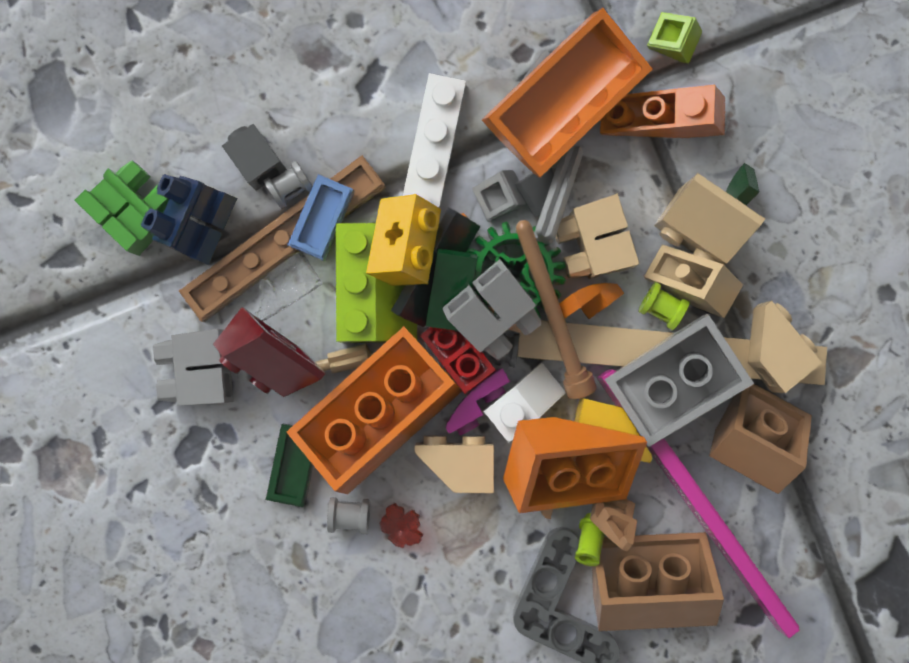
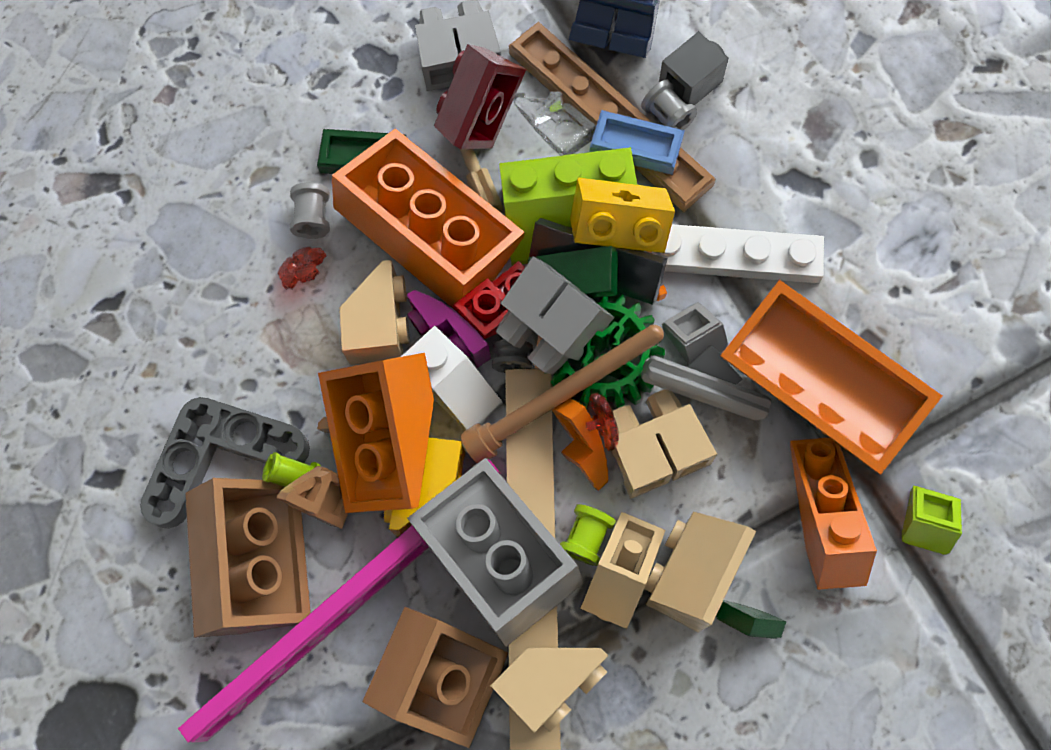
camera: 85 degrees right, 15 degrees down
none -> clear red plant [586,393,619,451]

